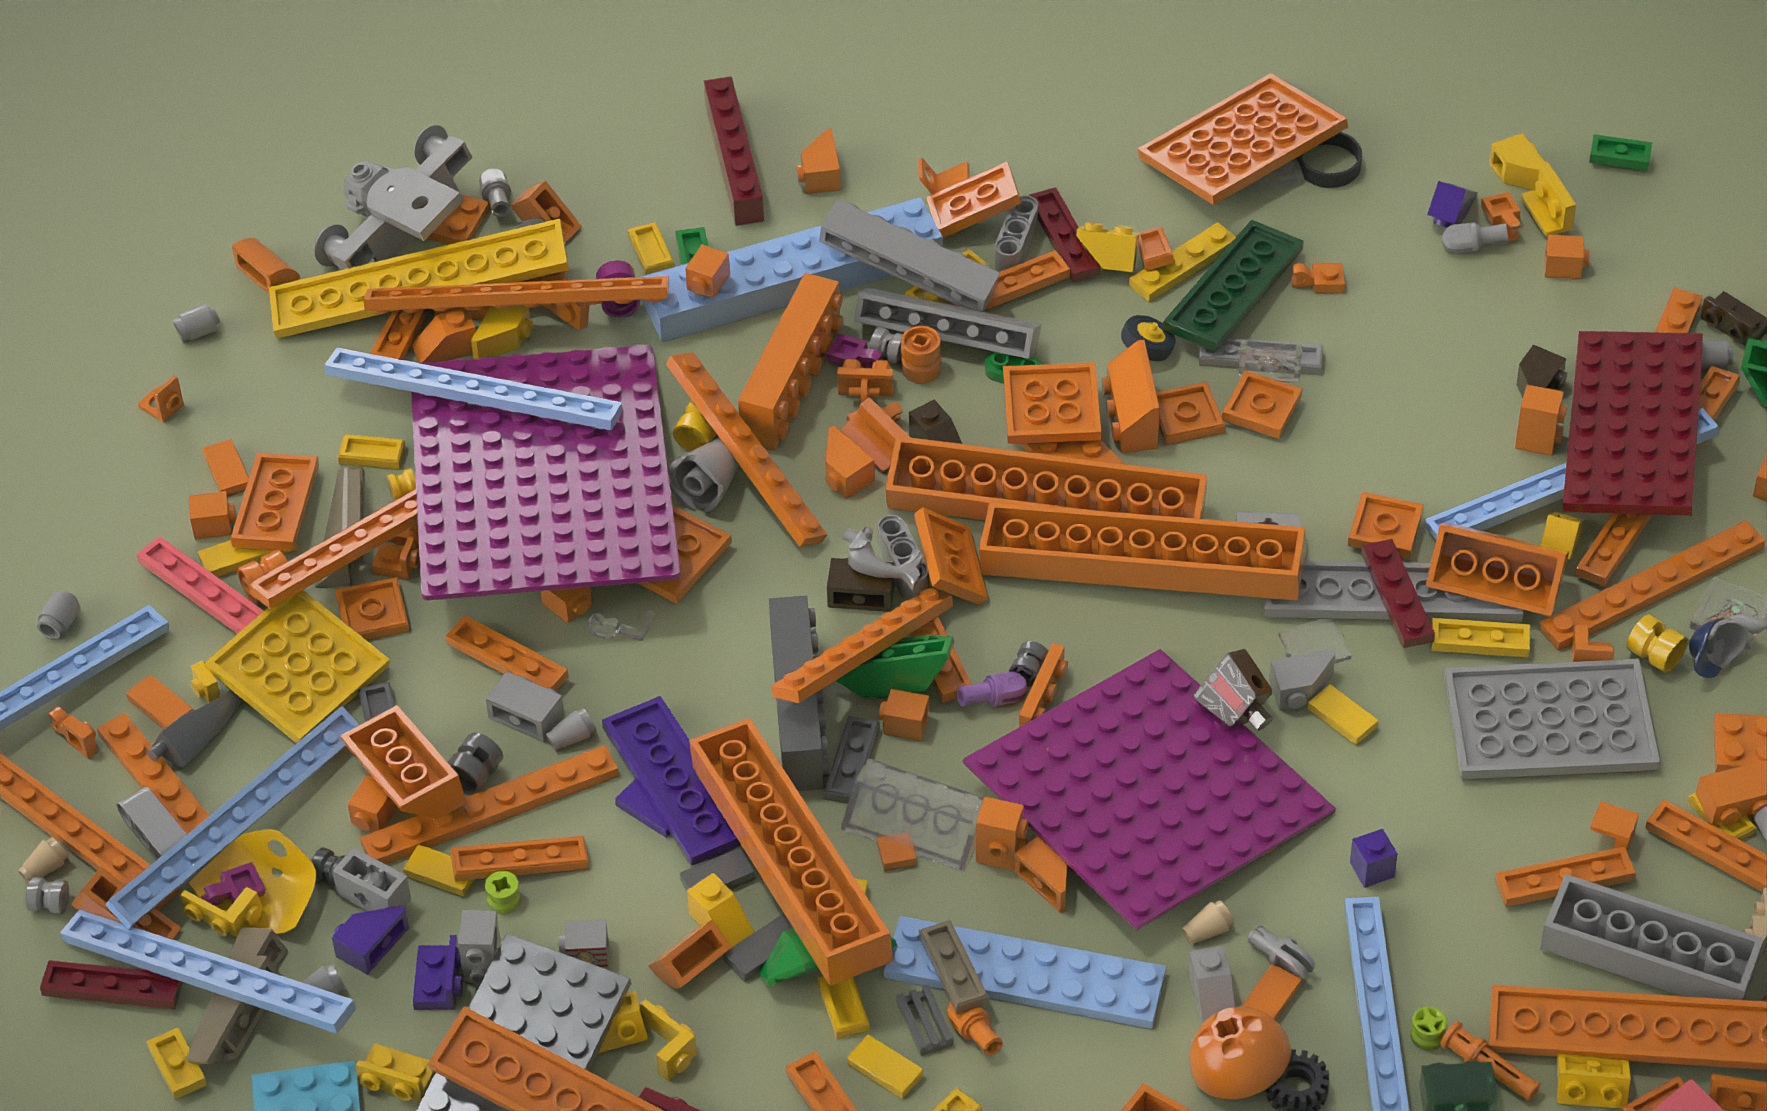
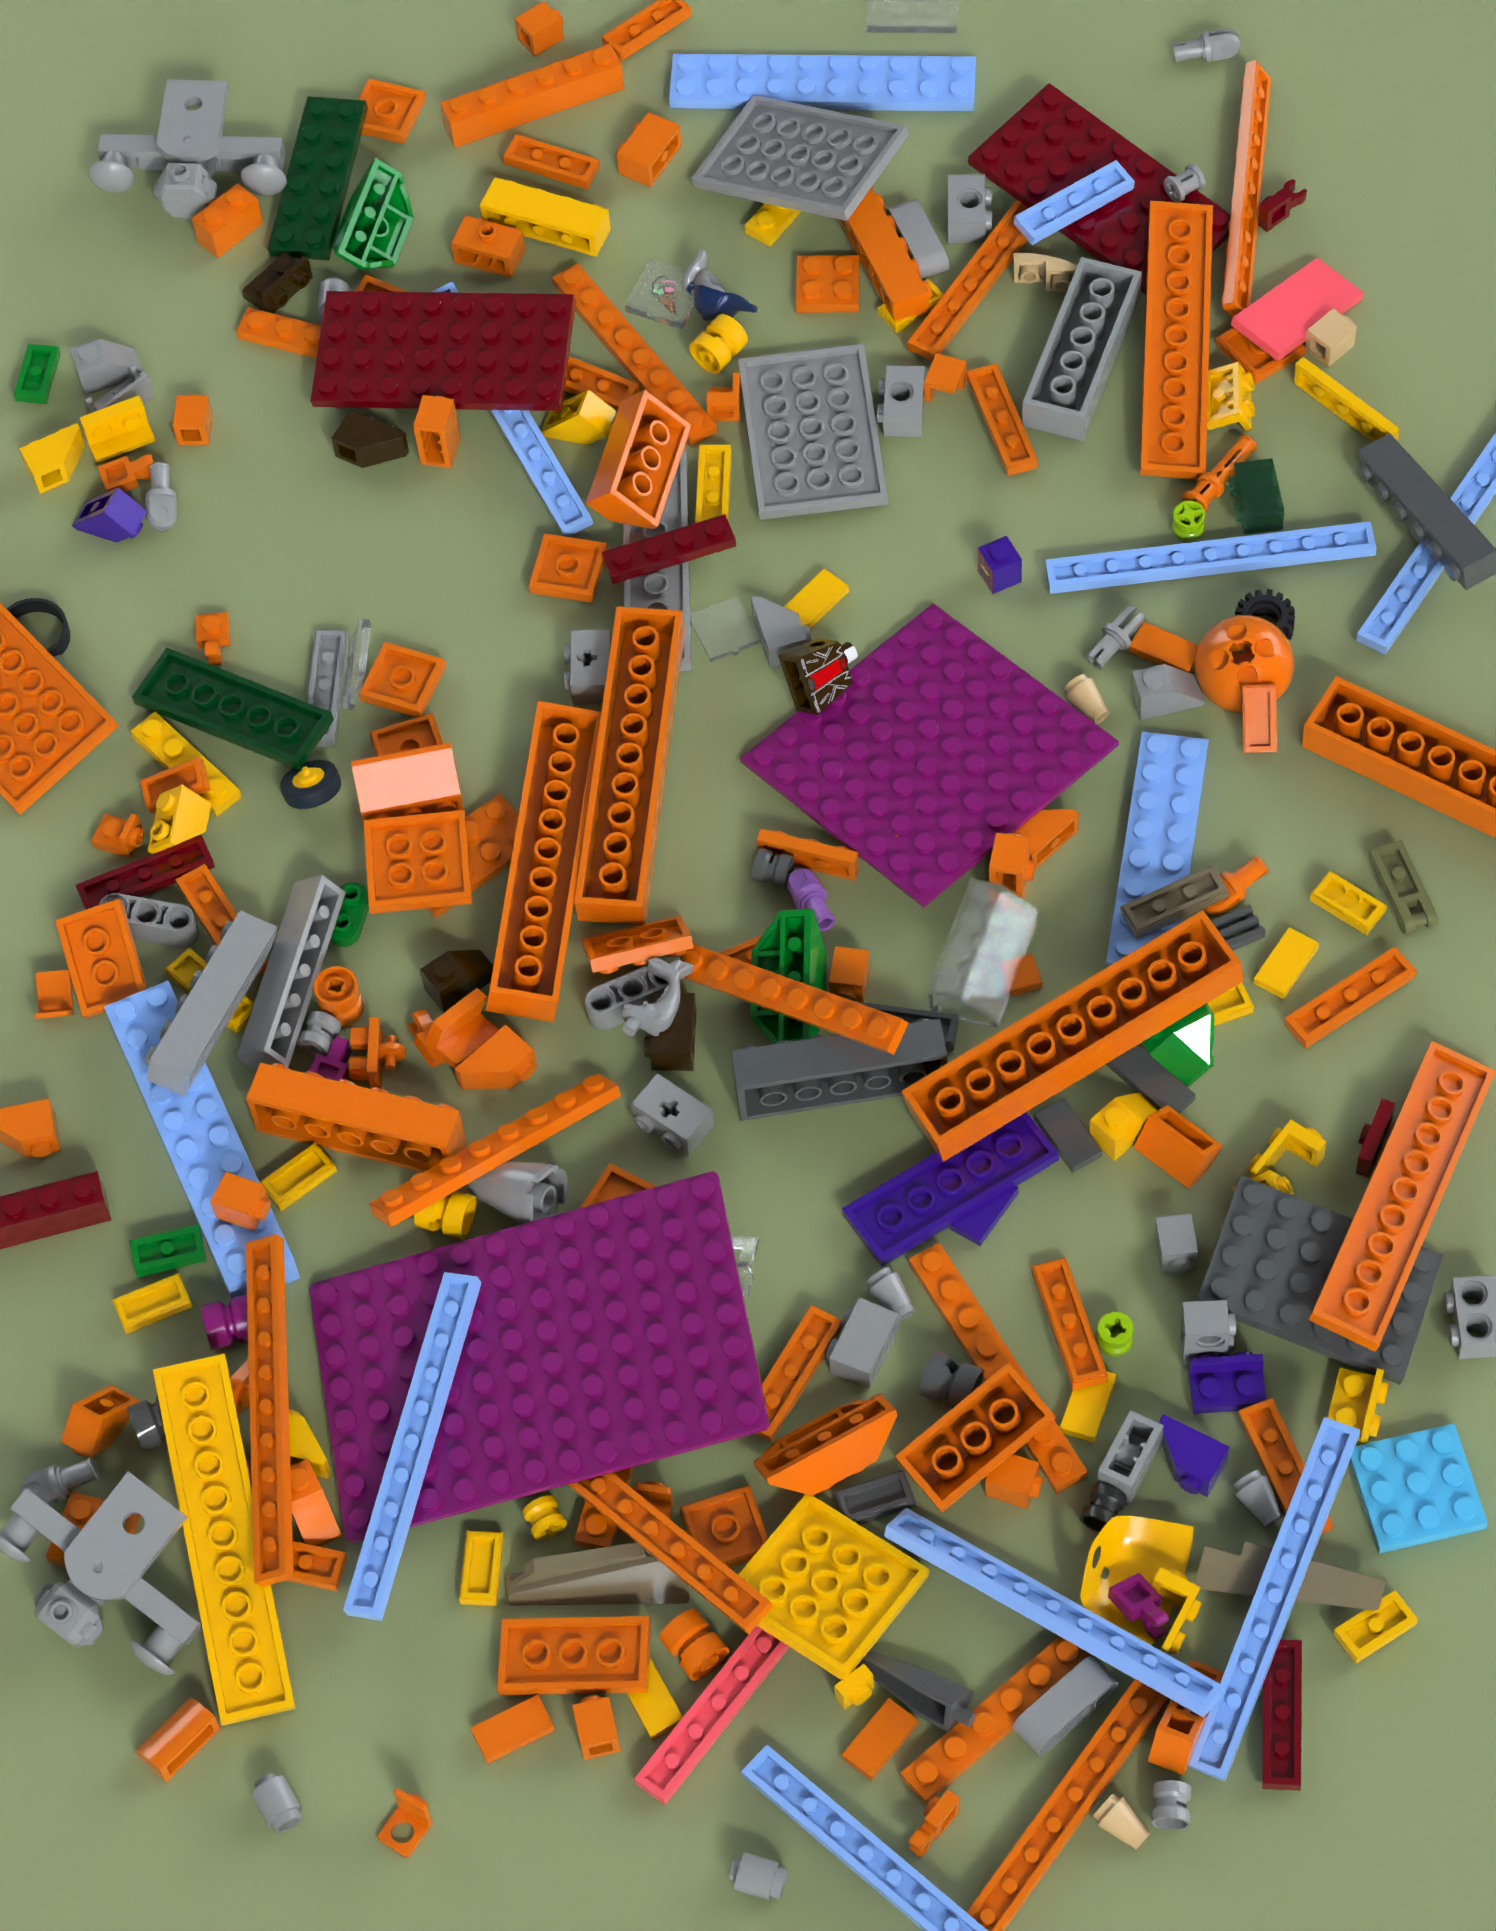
camera: 90 degrees left, 10 degrees up
none -> light grey slope [69,339,143,395]
none -> light grey hinge [84,364,155,415]
none -> orange bracket [91,813,145,858]
none -> yellow tile [260,1142,337,1212]
none -> light grey brick [631,1073,715,1156]
none -> orange wedge [753,1394,898,1496]
none -> light grey brick [877,365,925,437]
none -> orange plate [1238,1398,1333,1535]
none -> orange tile [1242,684,1277,753]

